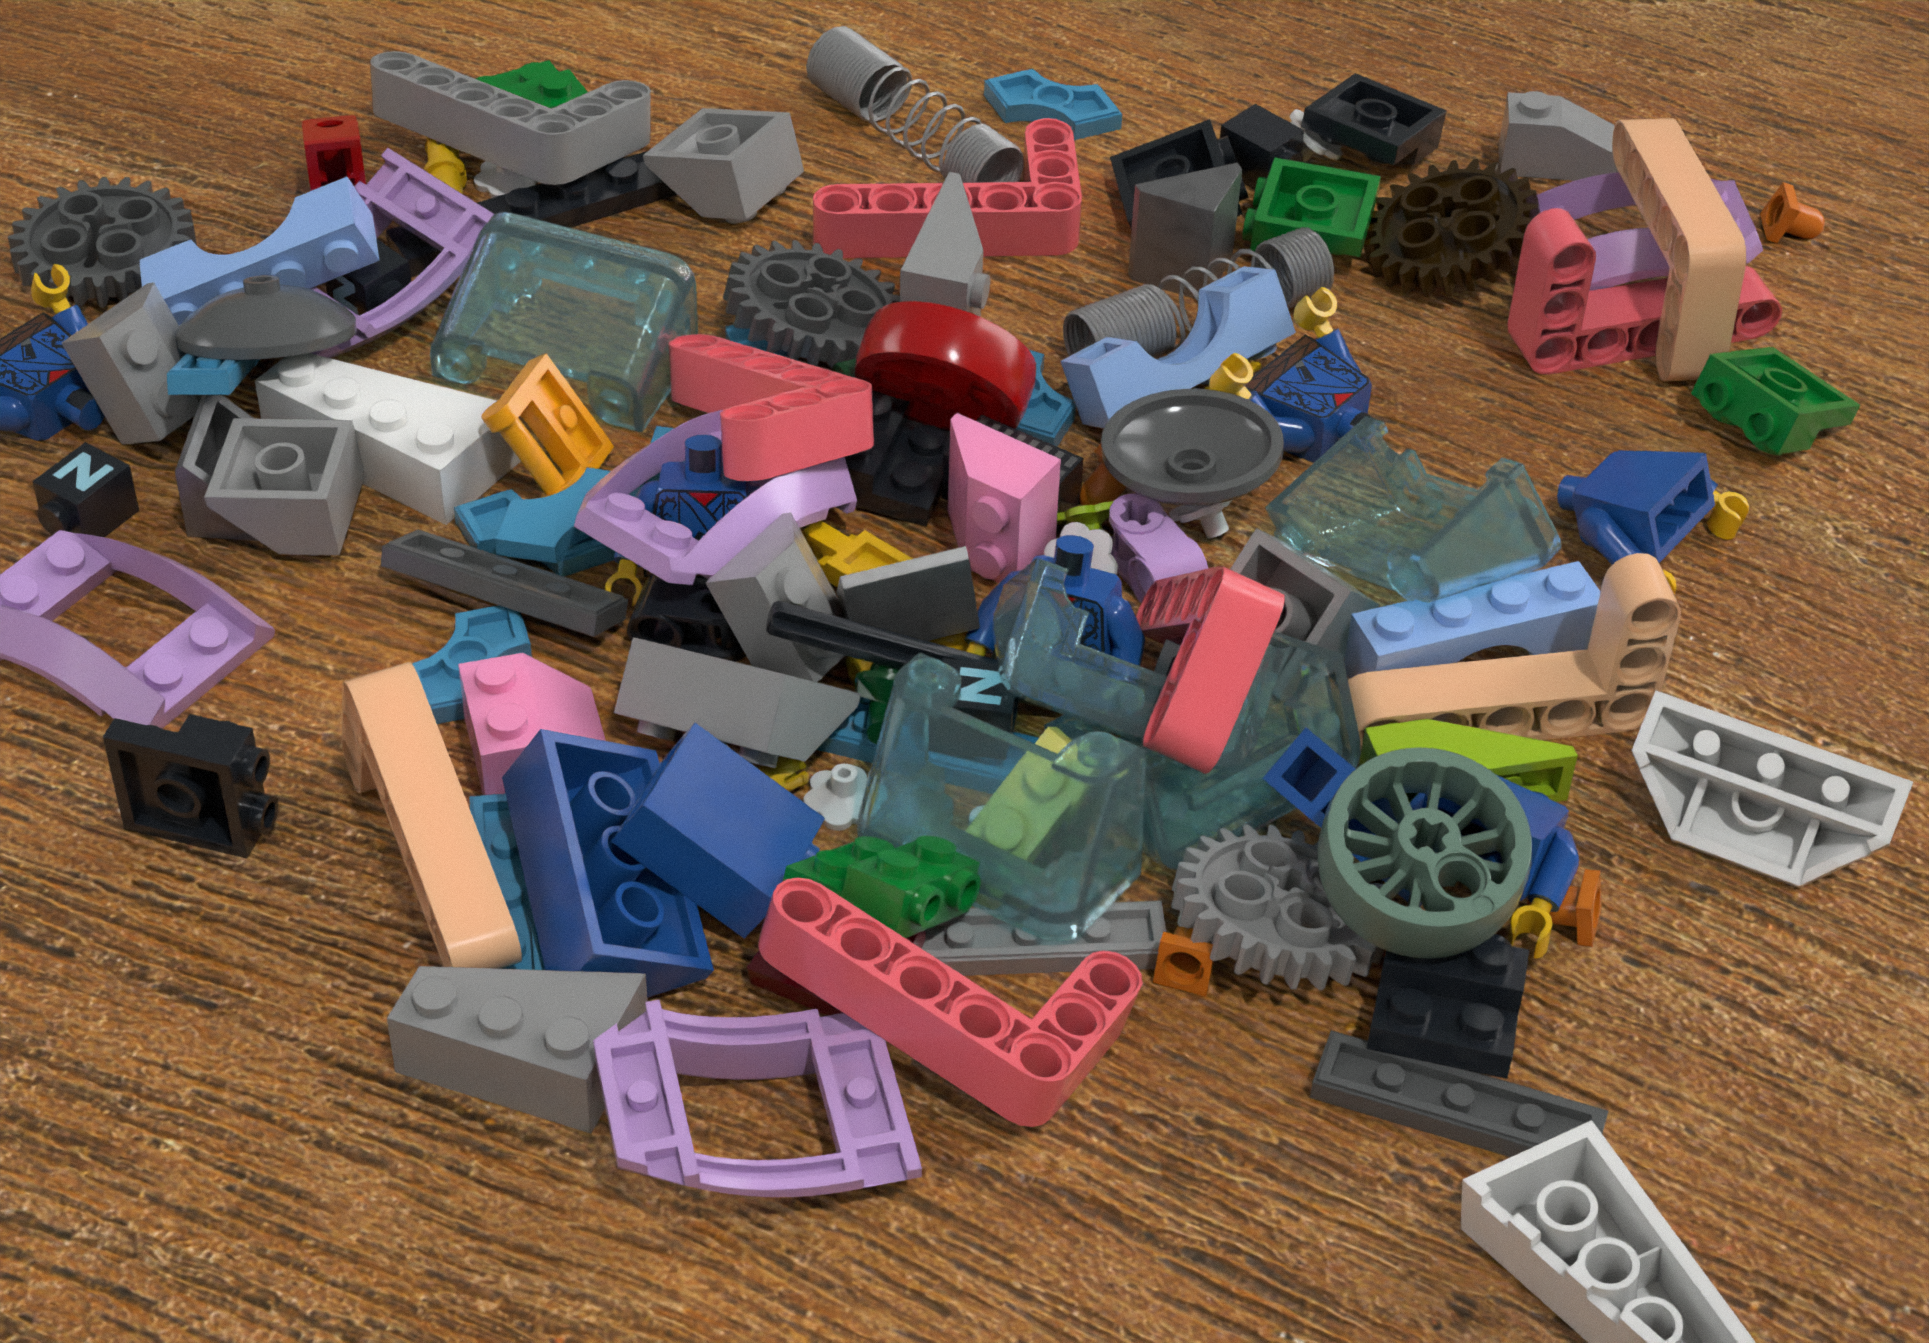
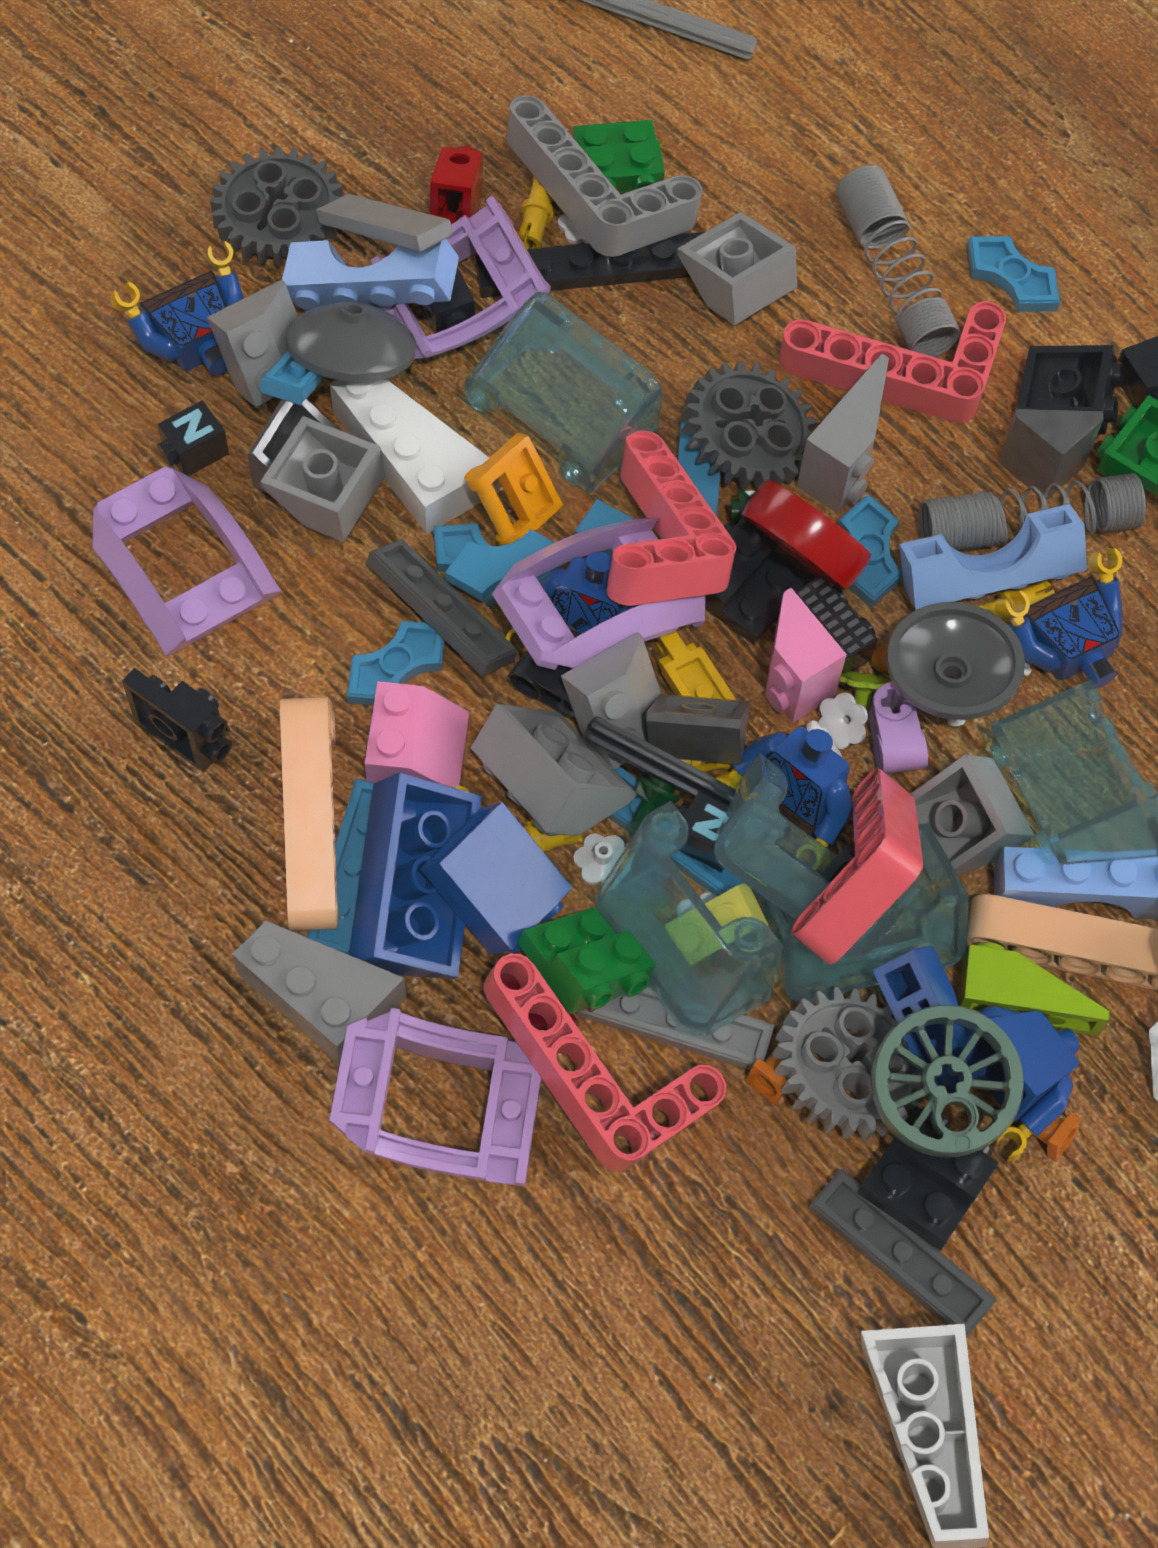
camera: 20 degrees right, 20 degrees up
none -> light grey tile [316,194,453,251]

